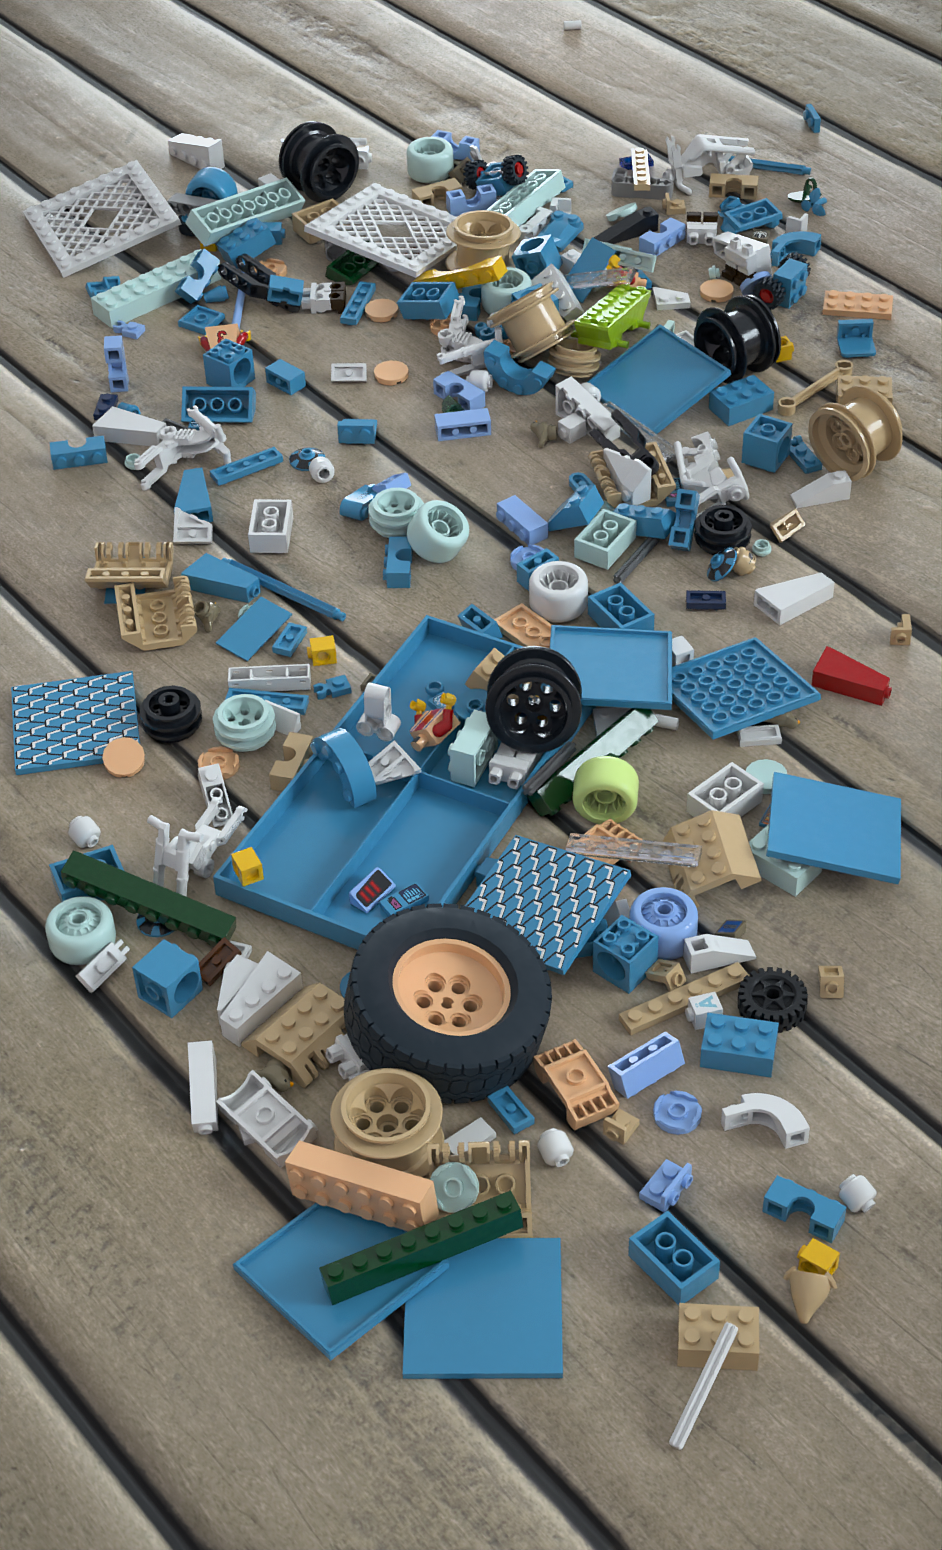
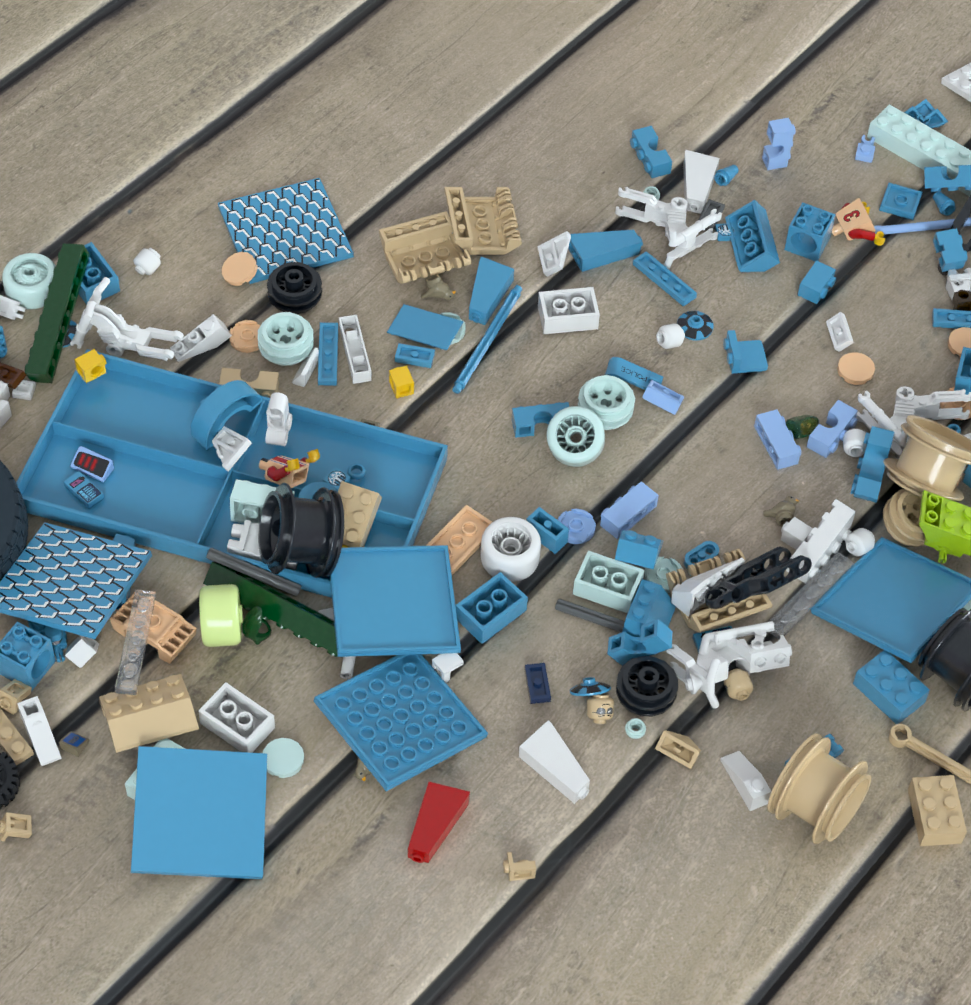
camera: 75 degrees right, 10 degrees up
dark blue plate [93,393,119,420] -> none
dark azure plate [313,675,352,700] -> none
dark azure brick [458,604,503,639] -> none
light blue wheel [629,887,698,960] -> none
white tile [737,725,782,747] -> none
dark azure brick [741,413,793,473] -> none

